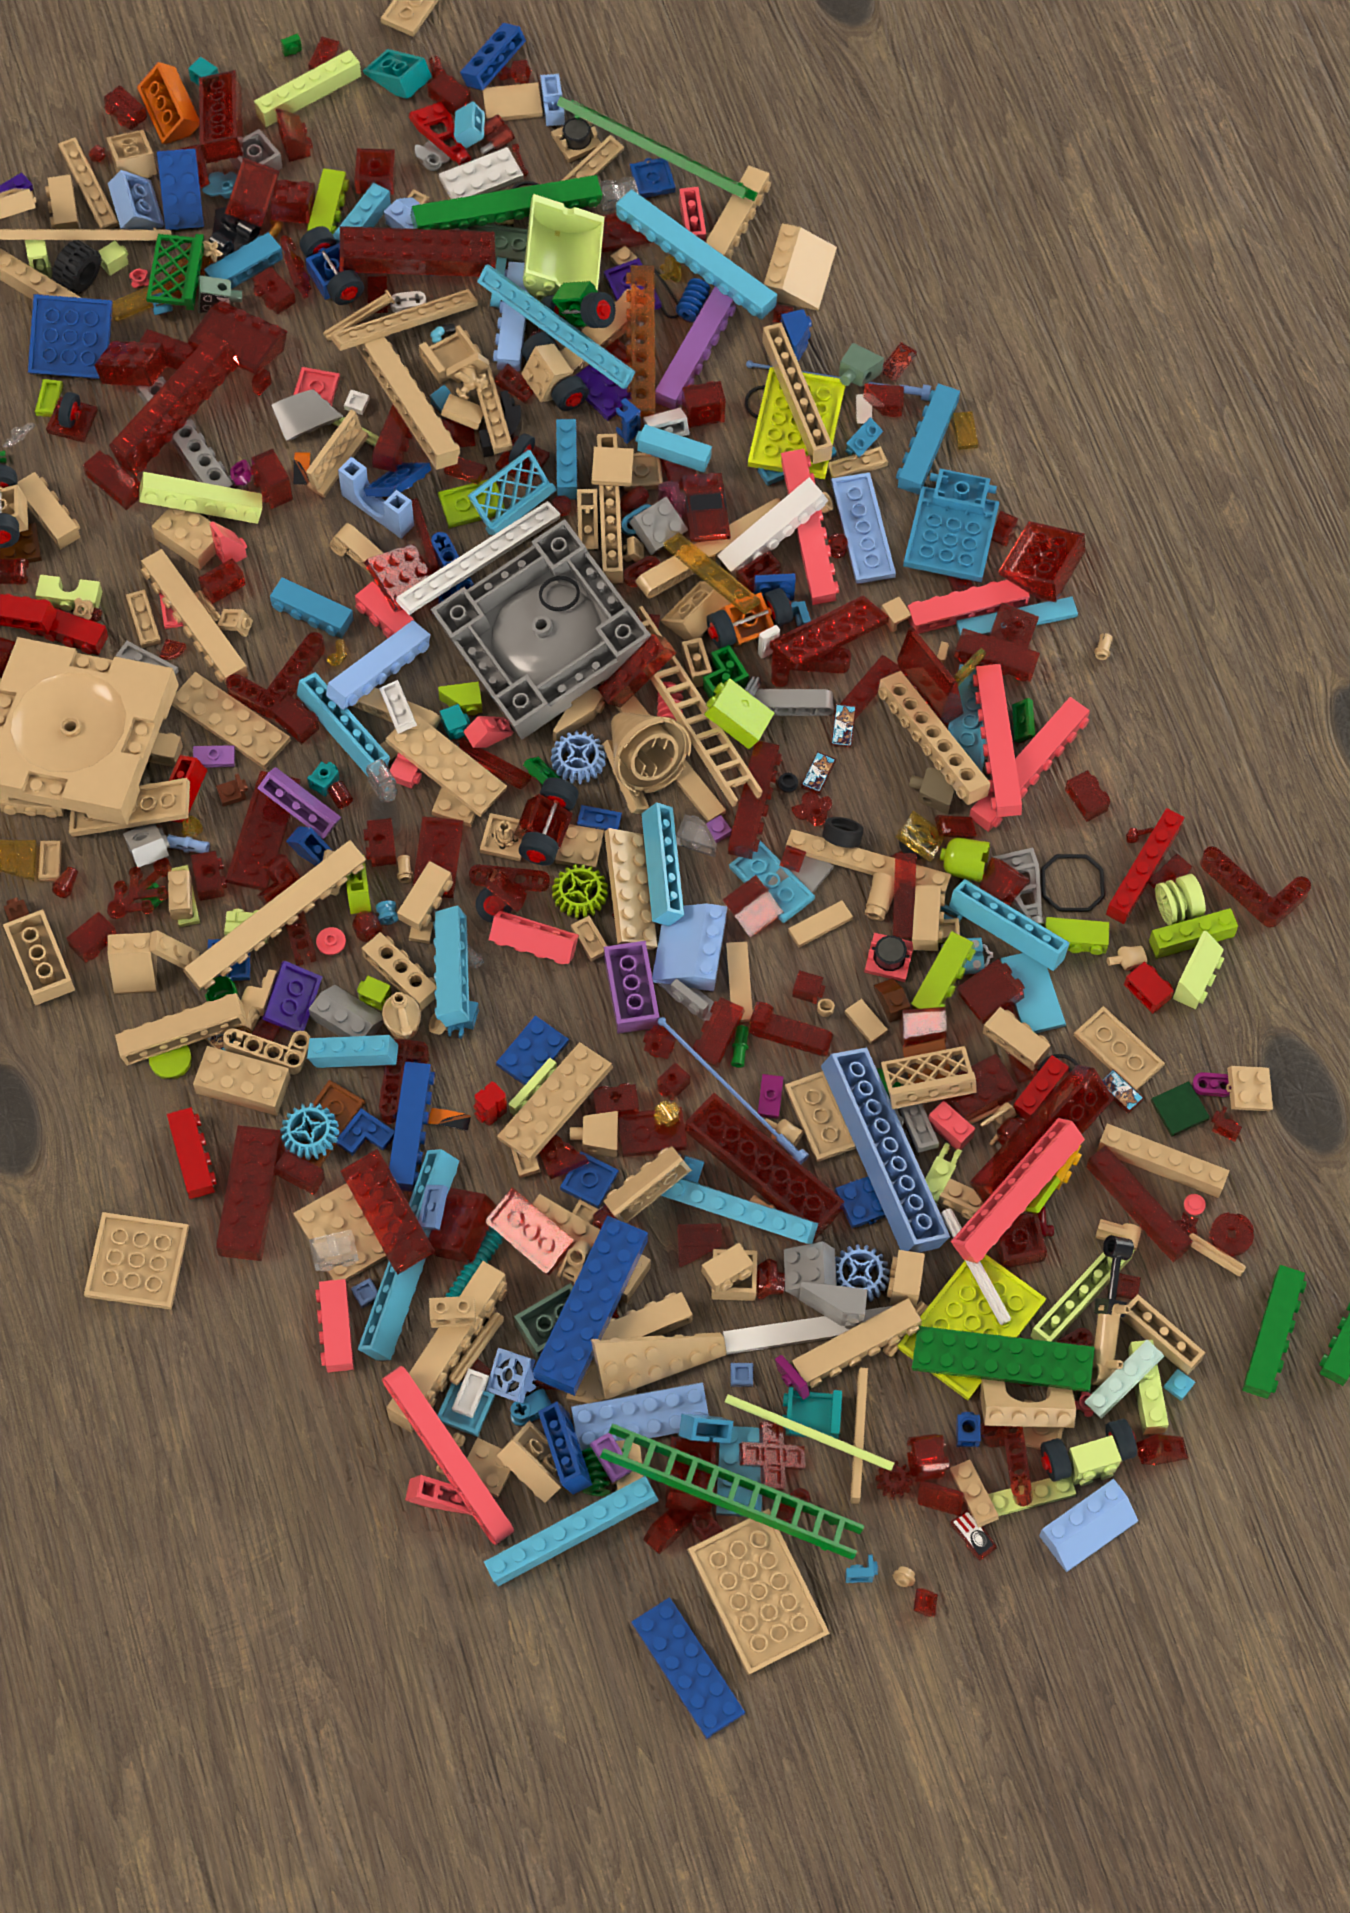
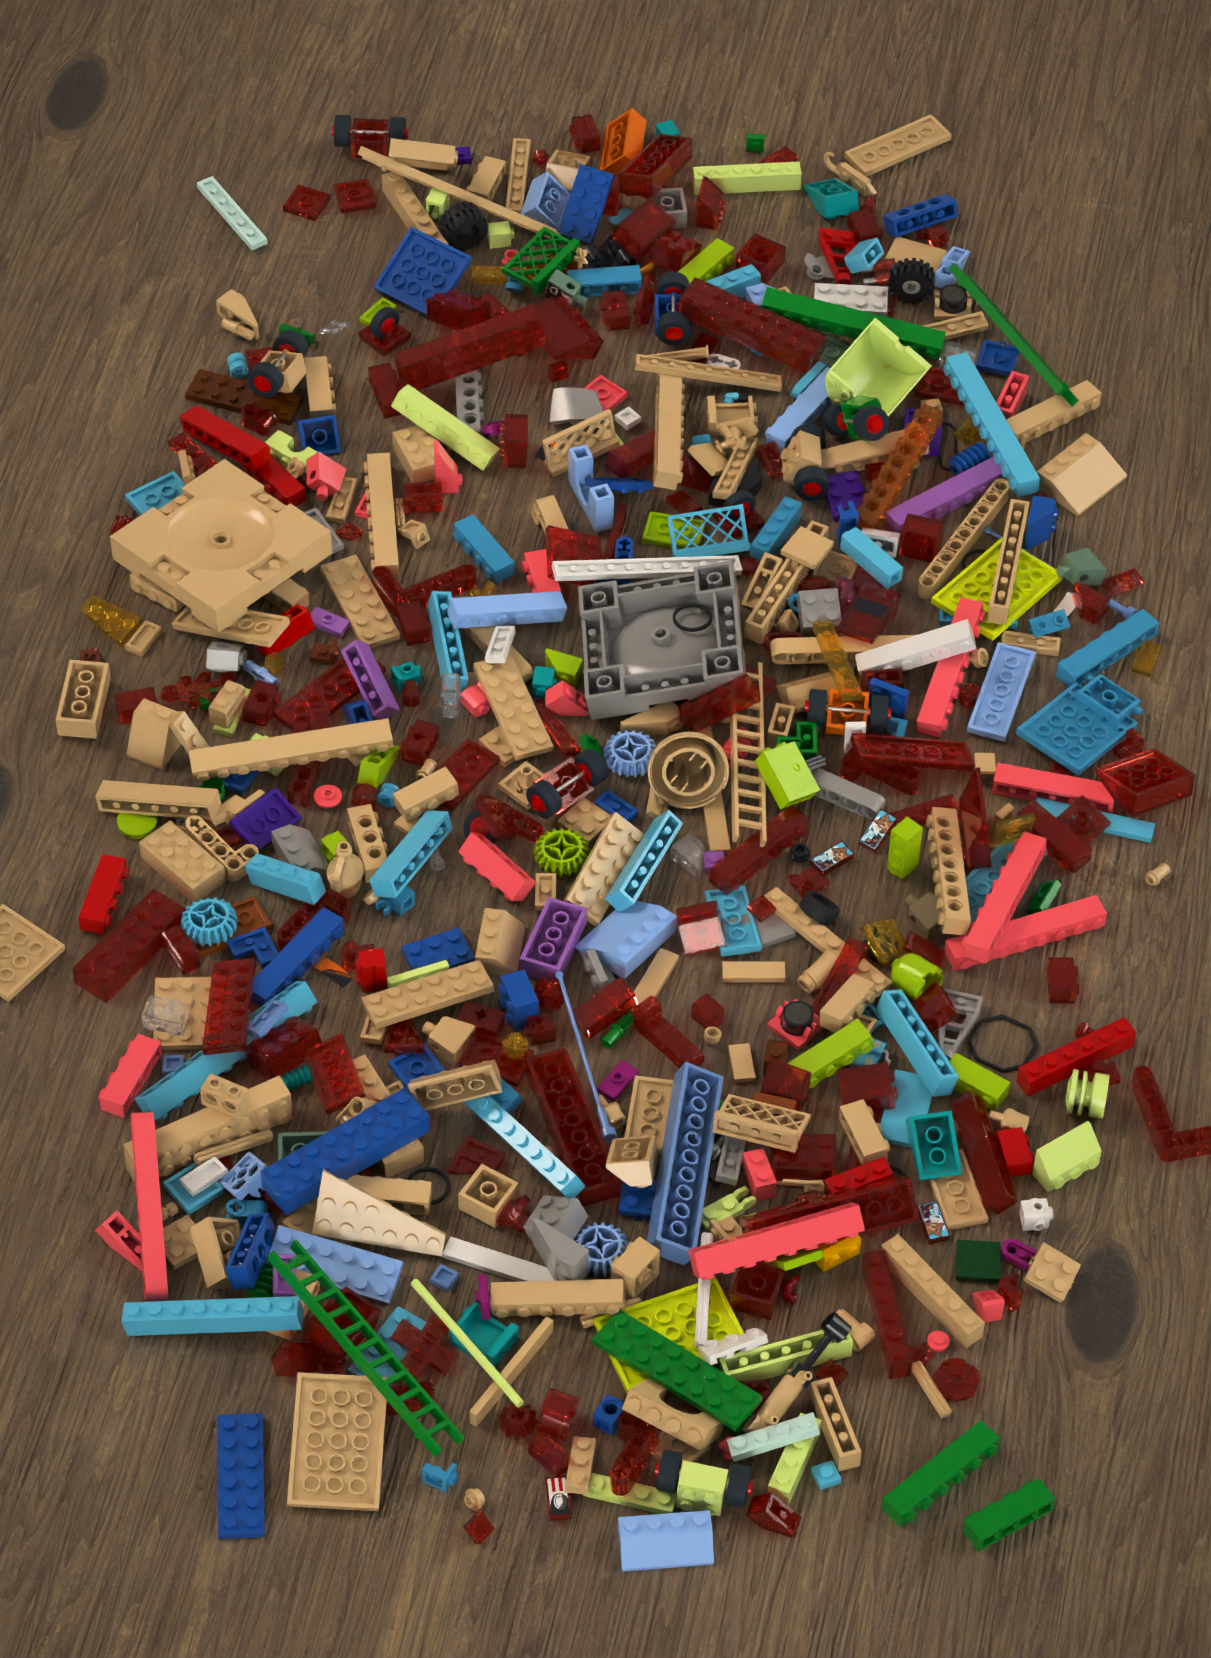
camera: 30 degrees right, 15 degrees down
clear red cone [52,867,78,898] -> none
medium azure plate [477,265,636,389] -> none
dark azure piece [679,1414,734,1443] -> none
tan brick [701,1243,753,1293] -> none
lime brick [1149,908,1238,959] -> none
none -> blue slope [296,415,342,455]
none -> coral torso [306,452,346,501]
none -> clear red plate [341,939,375,971]
none -> black piece [407,1167,450,1205]
none -> tan slope [475,908,526,975]
none -> blue brick [498,969,539,1033]
none -> tan slope [606,1135,659,1188]
none -> white wing [698,1328,768,1365]
none -> tan plate [824,152,877,196]
none -> lime brick [887,816,923,879]
none -> black wheel [889,258,935,304]
none -> teal slope [906,1110,962,1181]
none -> tan beam [918,479,1010,599]
none -> clear red brick [950,1090,1019,1214]
none -> coral slope [972,1289,1005,1322]
none -> white brick [1019,1198,1053,1231]

